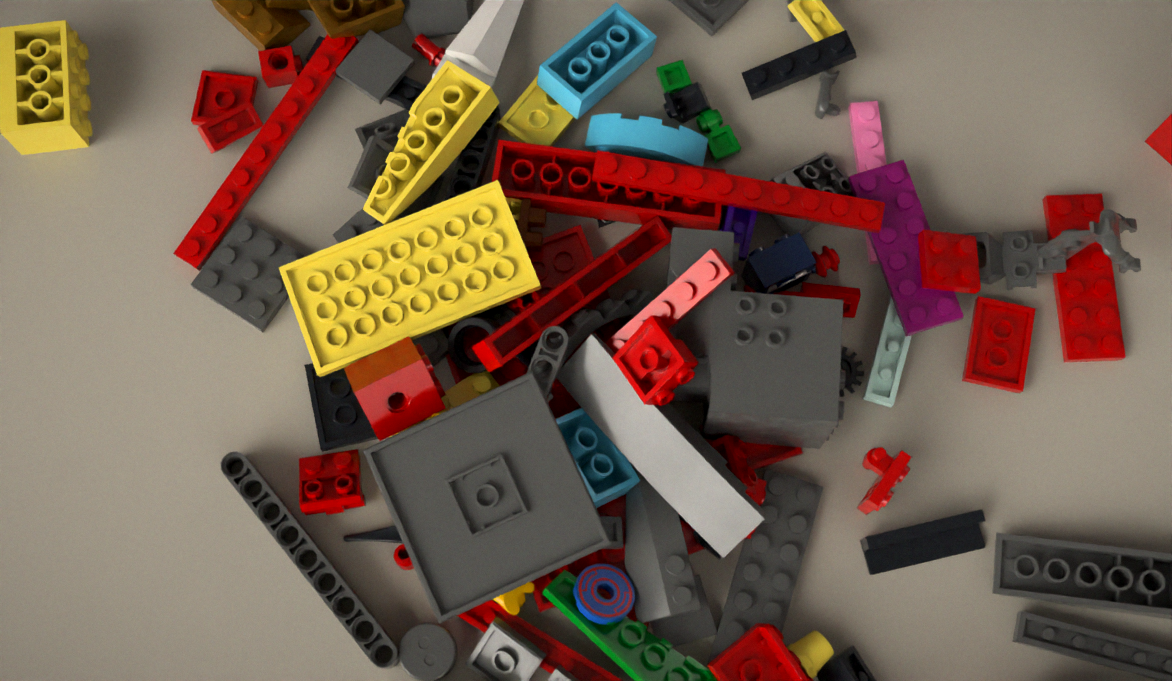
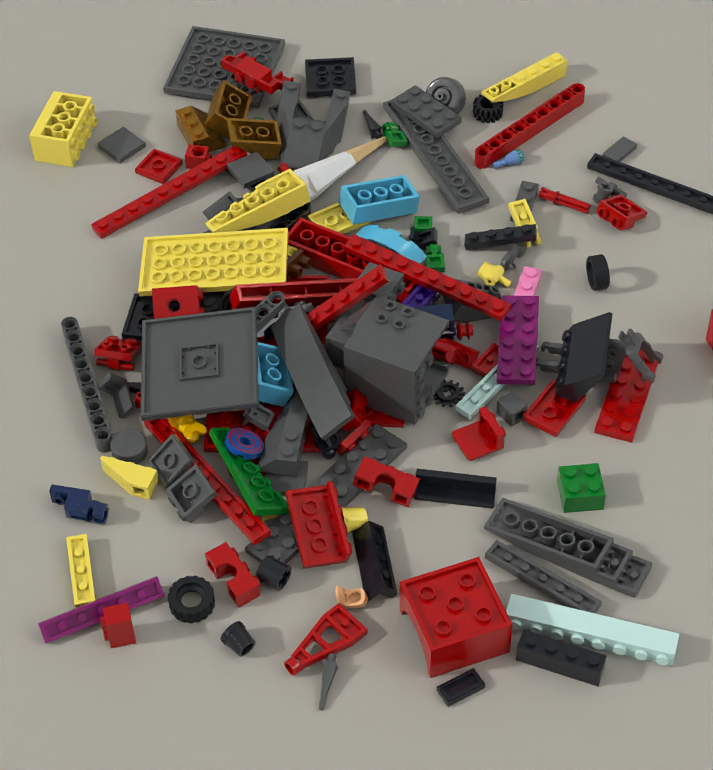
camera: 25 degrees right, 25 degrees down
dark grey plate [190,216,306,332] -> none
red plate [197,101,263,154] -> none
red plate [612,315,699,406] -> none
red plate [857,447,912,515] -> none
red plate [918,229,981,294] -> none
none -> dark grey bracket [97,372,135,418]
none -> dark grey tile [98,127,146,163]
none -> red arch [353,457,420,508]
none -> red bracket [452,406,506,461]
none -> red plate [471,343,499,377]
none -> light yellow piece [476,261,512,288]
none -> dark grey brick [496,391,527,427]
none -> black slope [555,312,613,403]
none -> green brick [557,463,606,513]
none -> black tyre [586,254,610,291]

